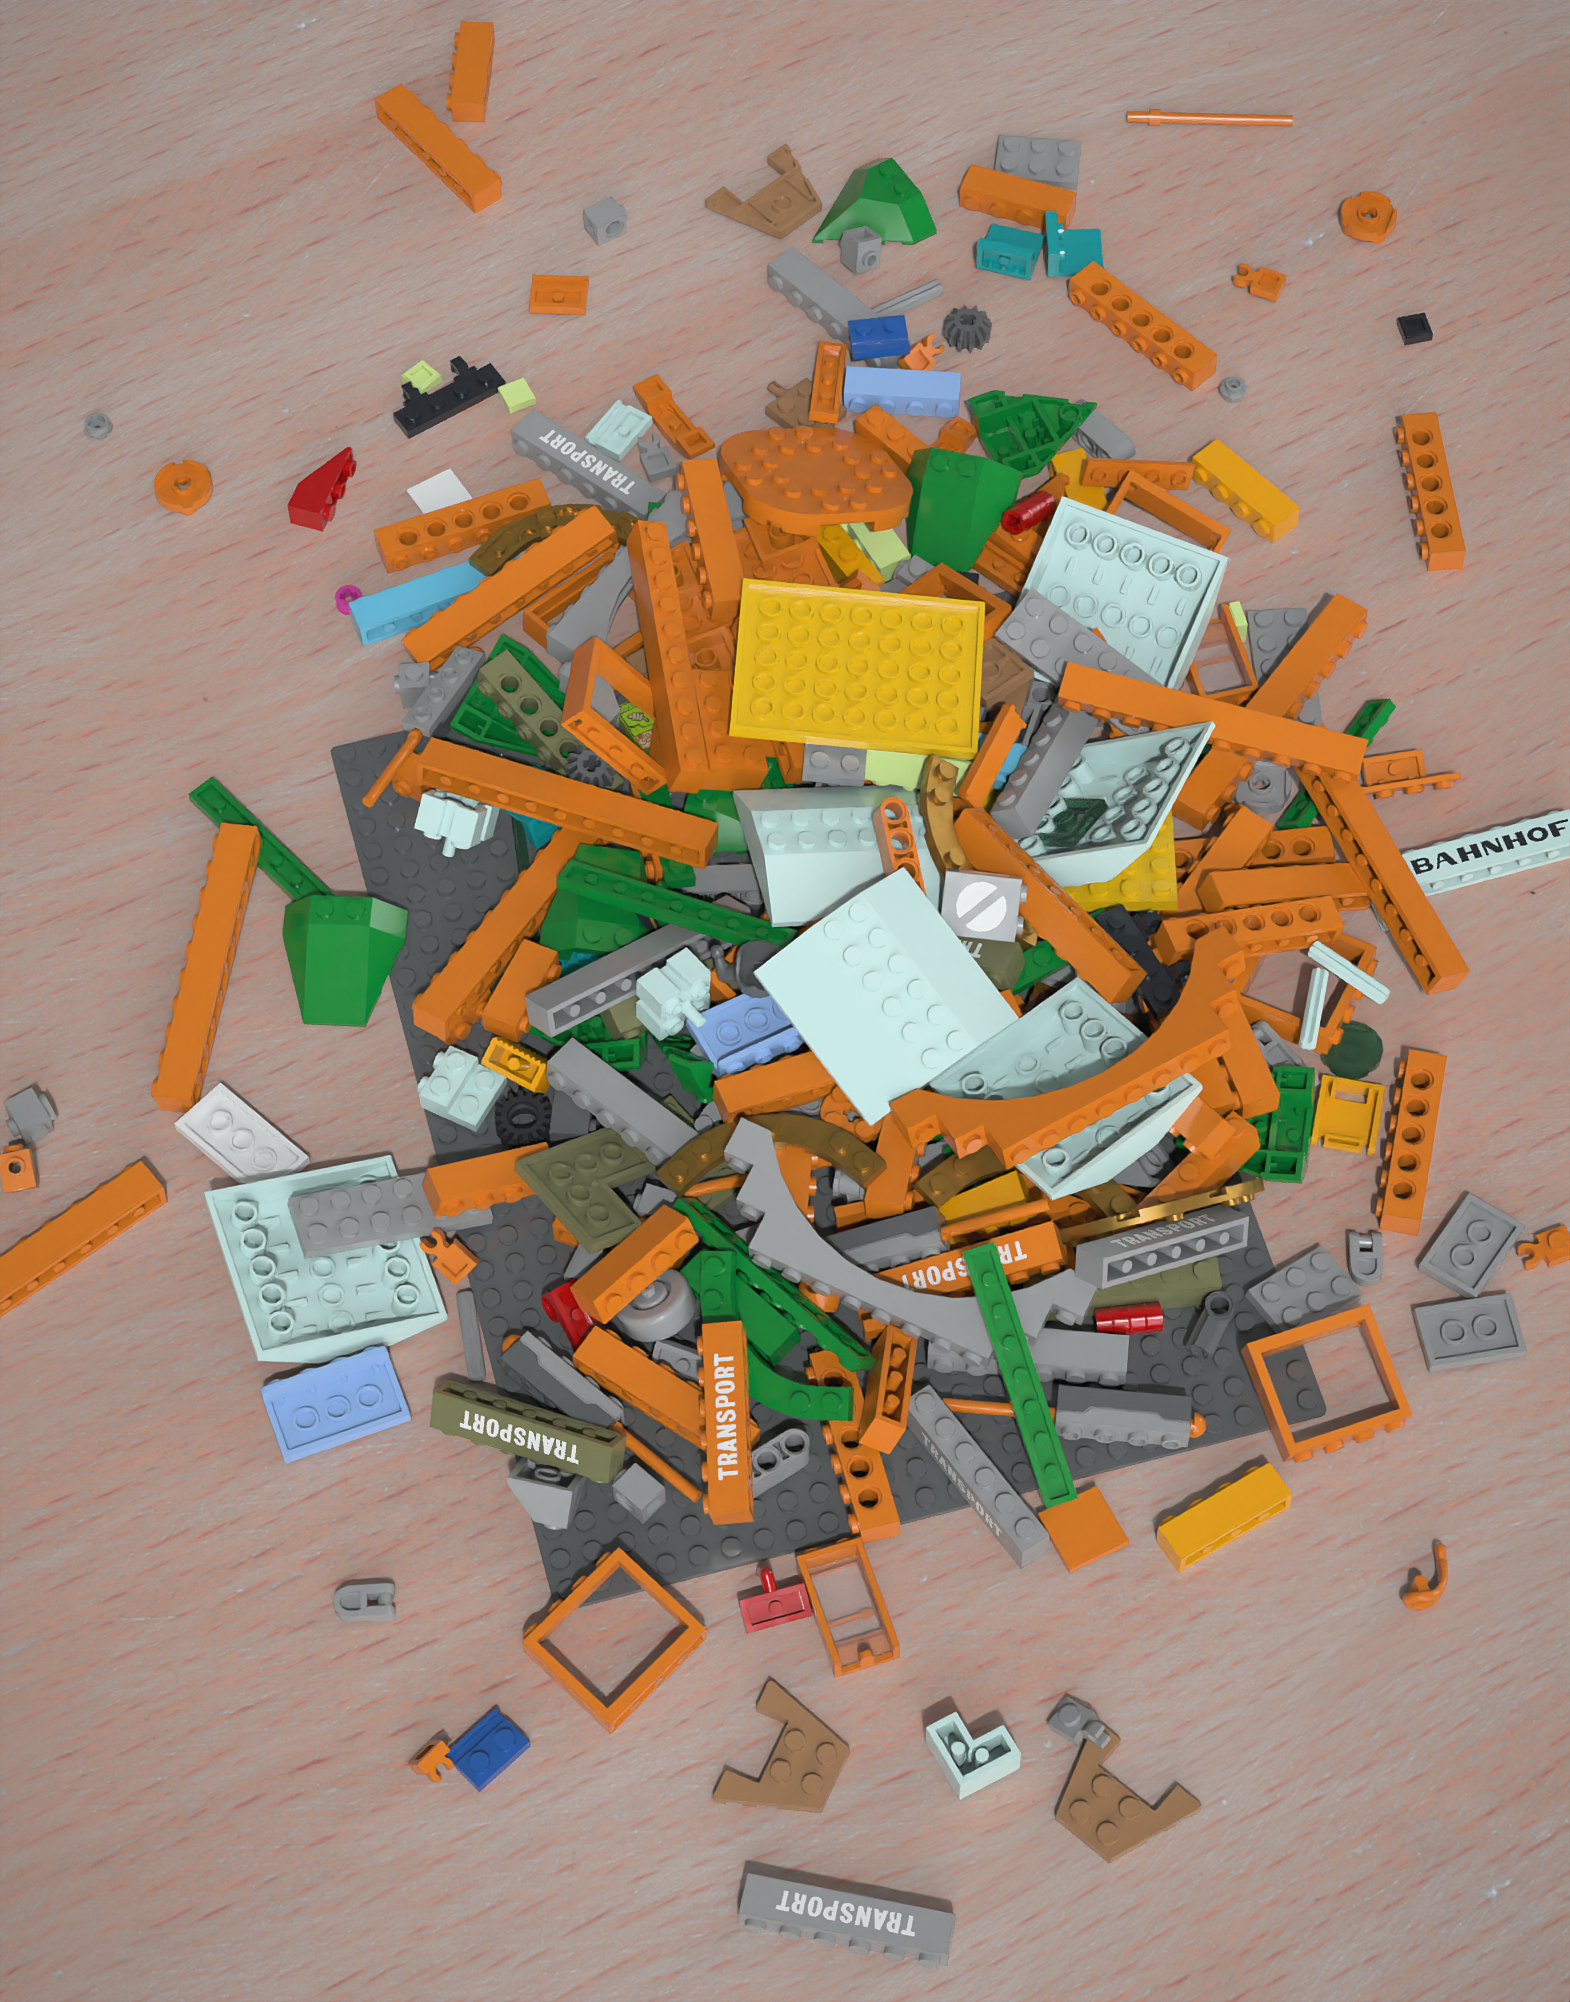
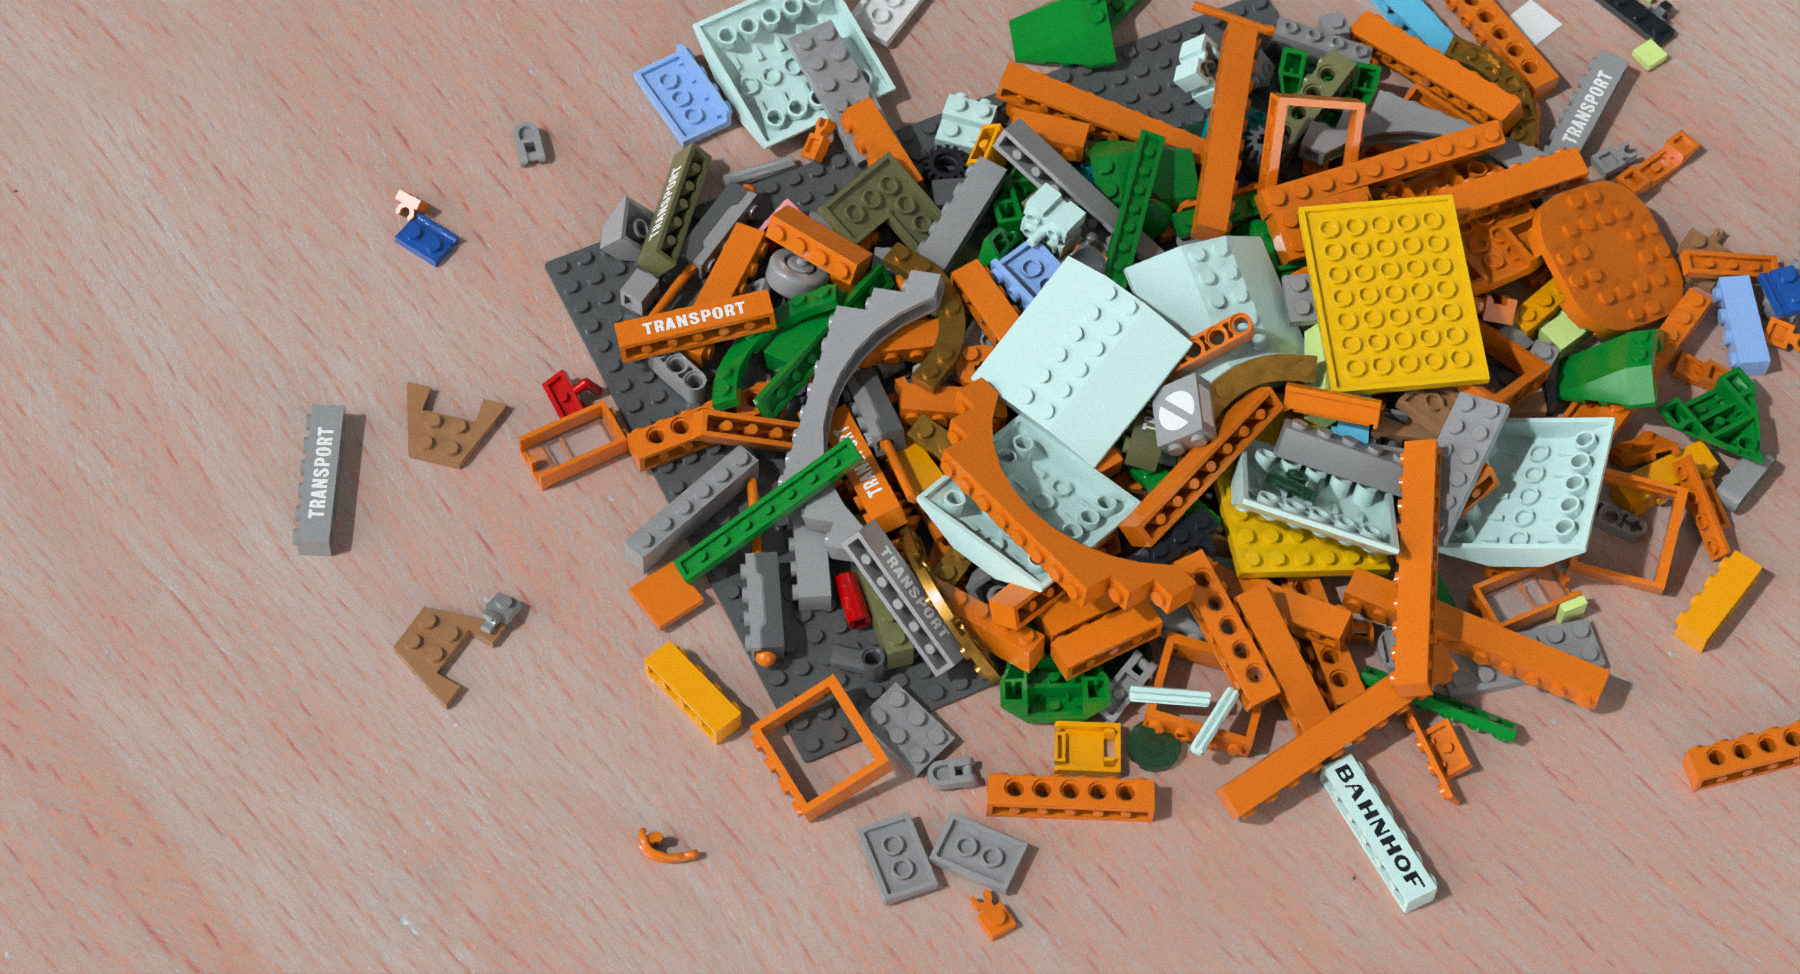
camera: 75 degrees right, 0 degrees up
orange window [522,1547,707,1734] -> none
orange plate [529,274,589,315] -> none
light aqua plate [585,400,653,462] -> none
light aqua brick [925,1712,1021,1800] -> none
red axle [1002,491,1056,535] -> none

